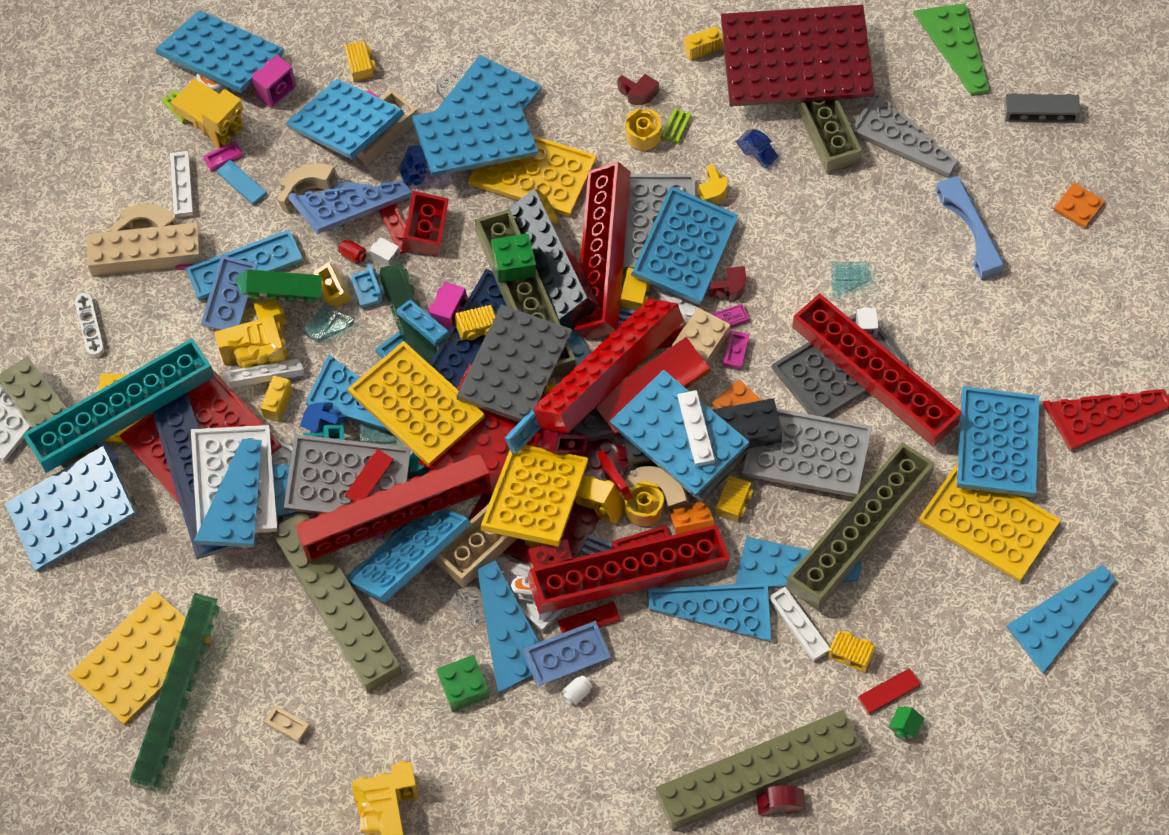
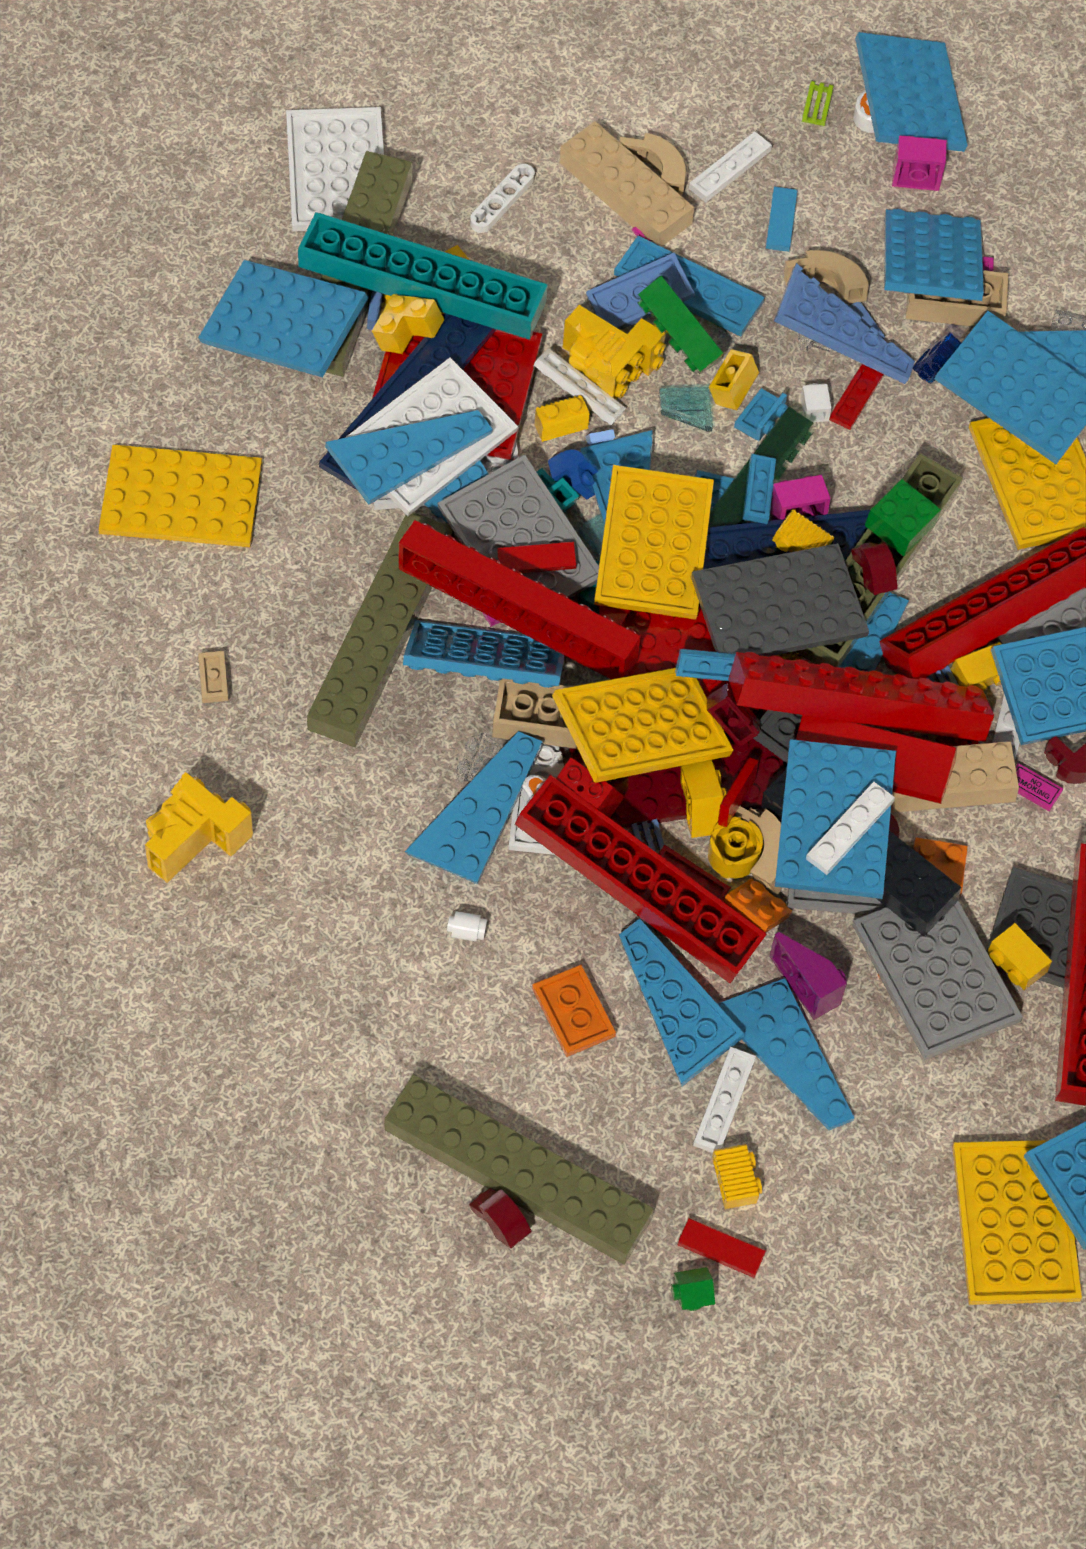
camera: 45 degrees right, 0 degrees up
clear green brick [129,592,220,792] -> none
yellow brick [171,78,244,149] -> none
dark pink tile [203,141,244,172] -> none
red brick [338,240,367,264] -> none
yellow brick [344,40,376,82] -> none
red brick [401,191,449,256] -> none
green brick [436,655,490,712] -> none
brick [507,188,599,327] -> none
medium blue plate [522,621,611,687] -> none
red tile [558,602,621,633] -> none
yellow brick [716,475,754,522] -> none
dark pink plate [723,330,750,370] -> none
olive brick [786,442,935,610] -> none
dark azure wing [1006,565,1115,674] -> none
none -> yellow brick [372,294,444,354]
none -> orange plate [532,965,616,1057]
none -> light blue tile [585,429,615,445]
none -> magenta slope [769,932,847,1020]
none -> dark red brick [851,543,898,595]
none -> yellow brick [987,923,1052,991]

